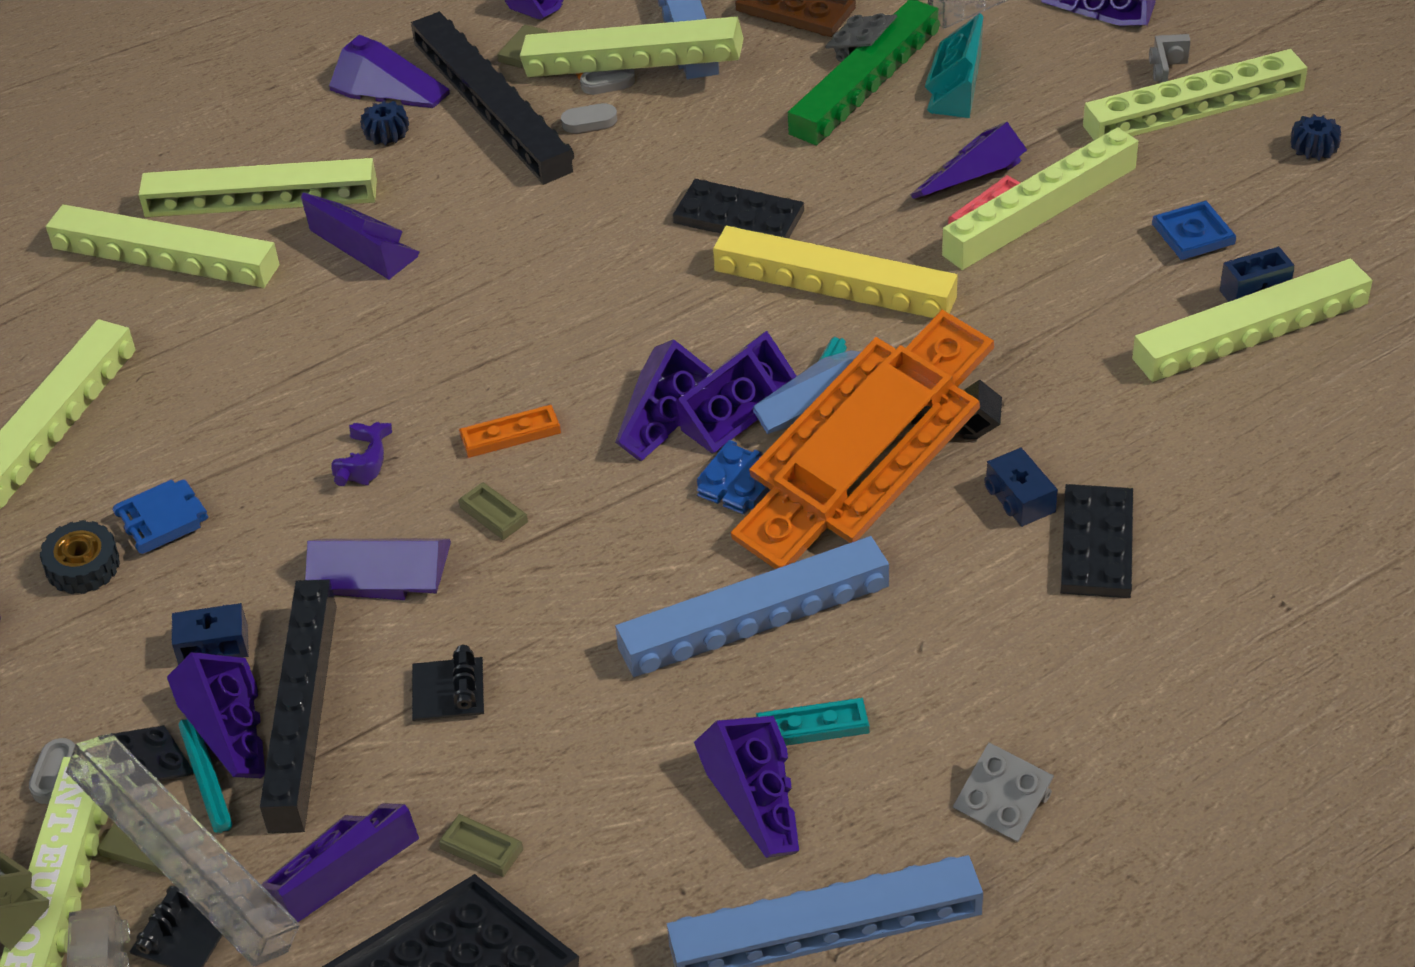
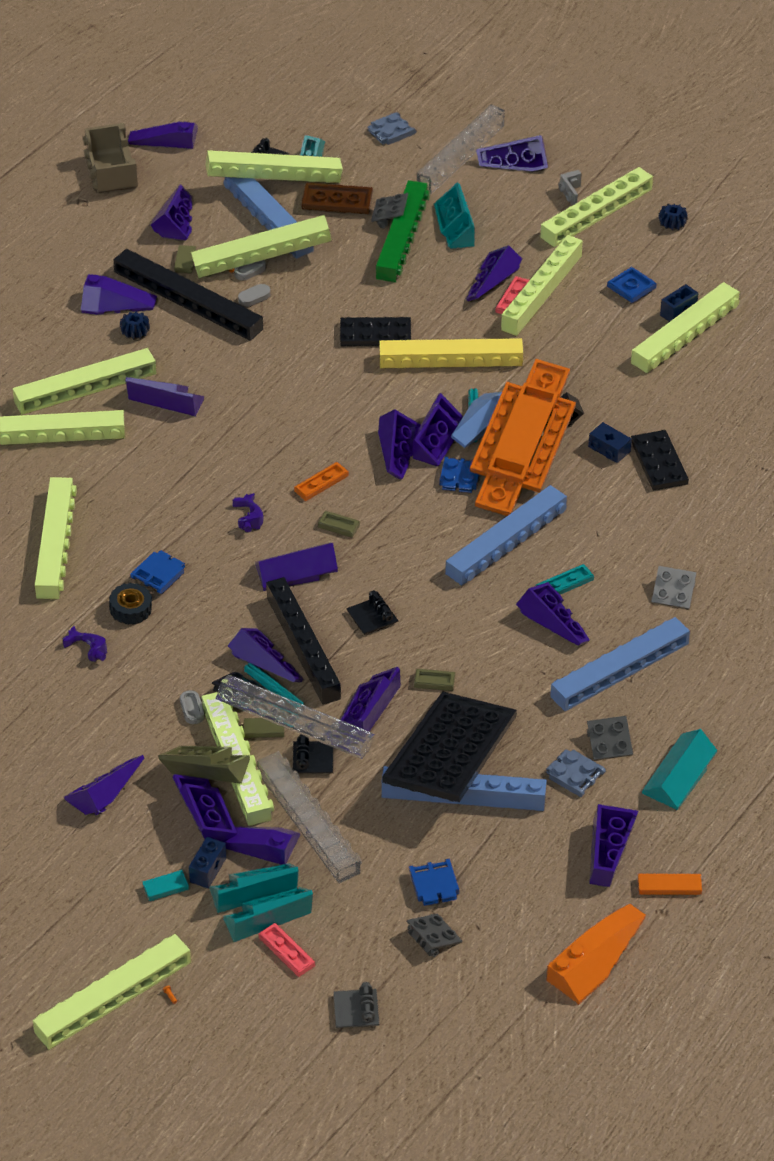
camera: 25 degrees left, 0 degrees up
dark blue brick [172,603,249,665] -> none

